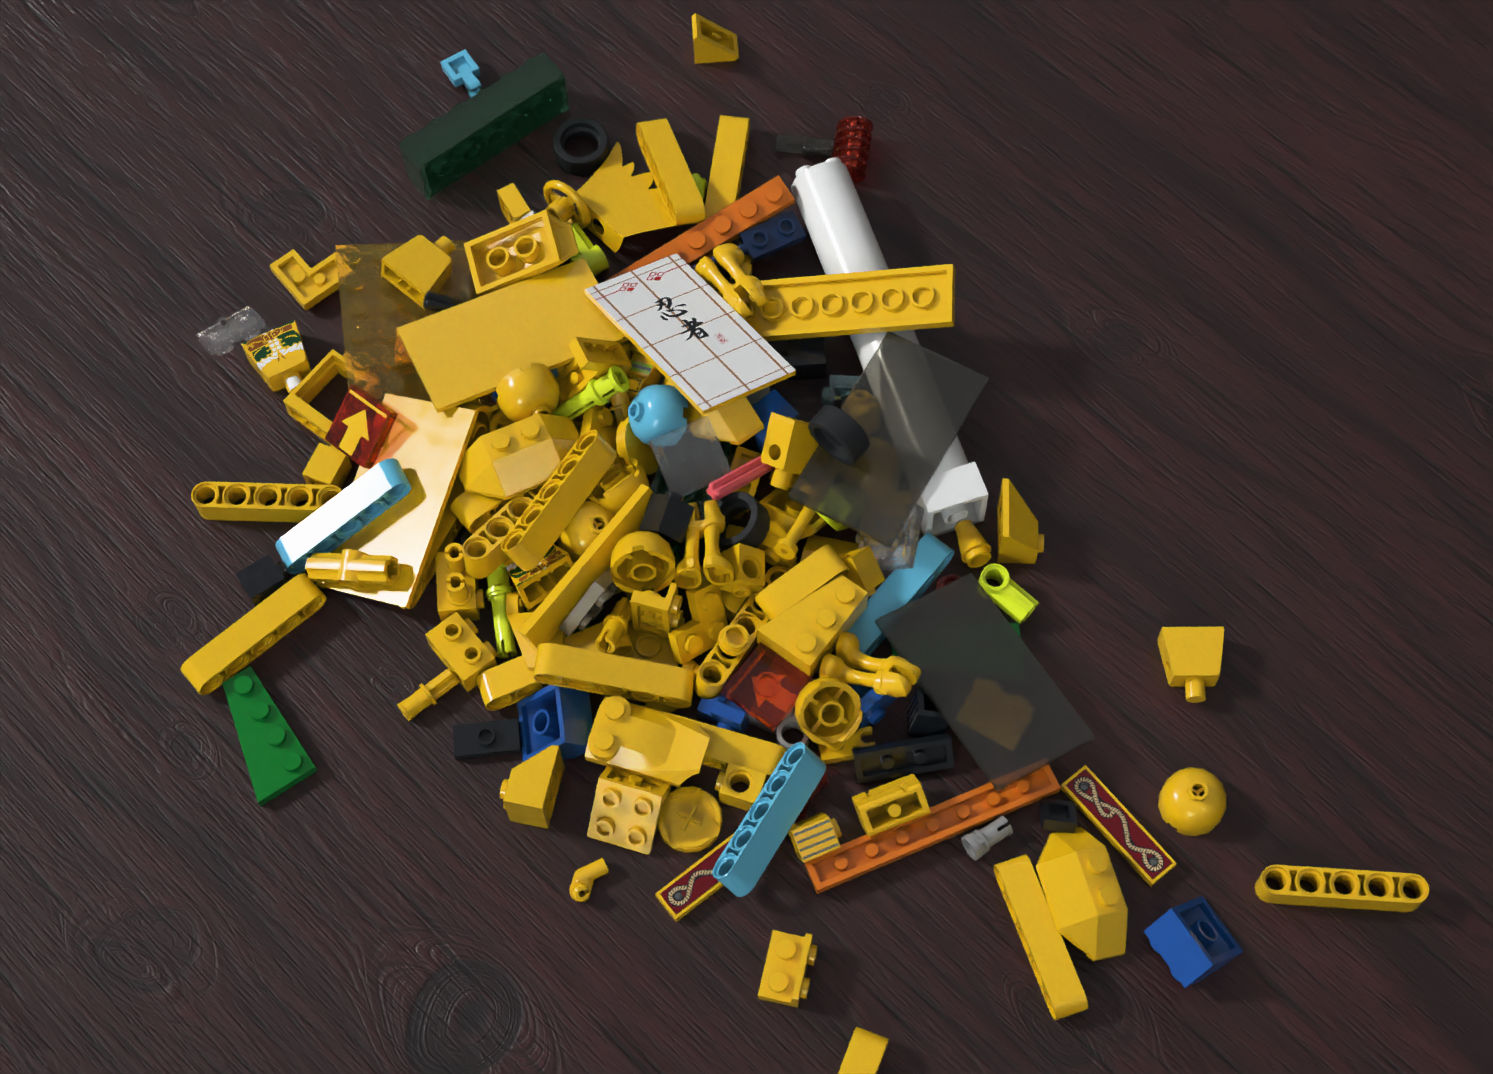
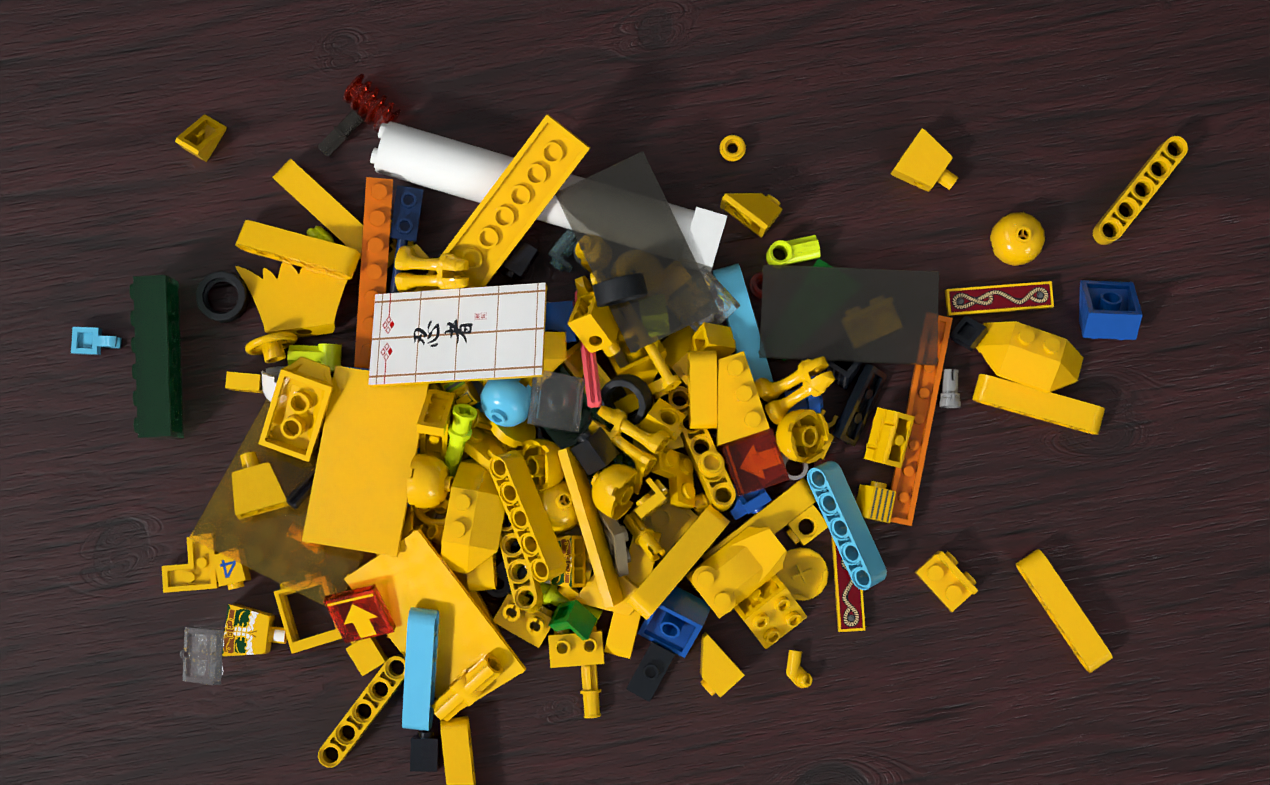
camera: 55 degrees left, 20 degrees up
yellow cone [954,520,991,568] -> none
none -> yellow brick [212,549,251,590]
none -> green panel [549,600,597,640]
none -> yellow plate [719,135,746,162]

